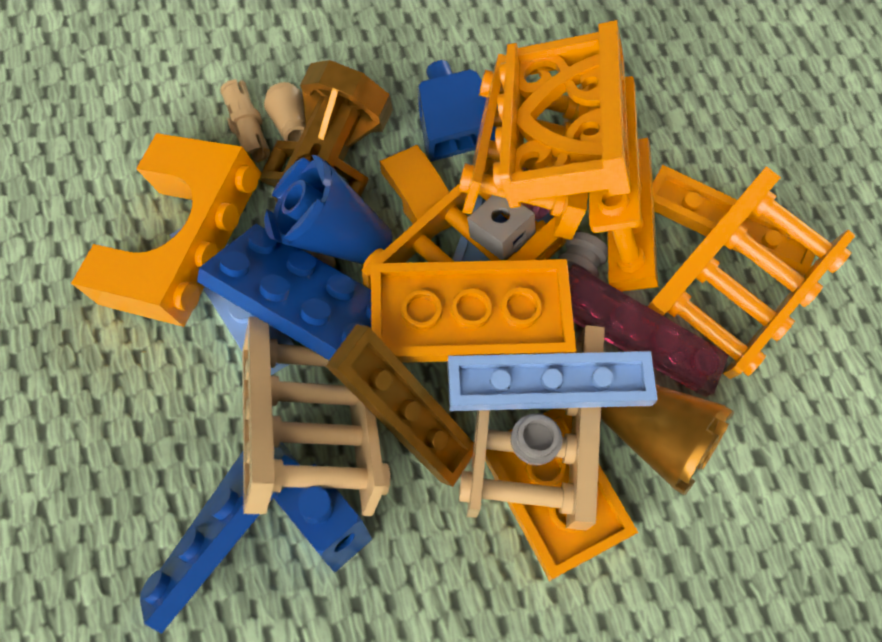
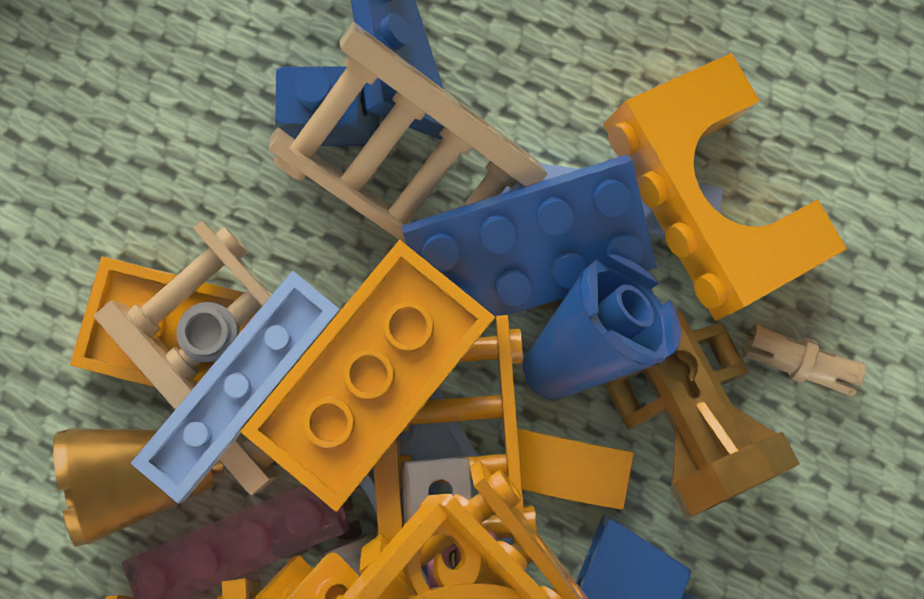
camera: 140 degrees right, 15 degrees up
tan cone [264,82,306,142] -> none
pearl gold plate [325,324,474,487] -> none

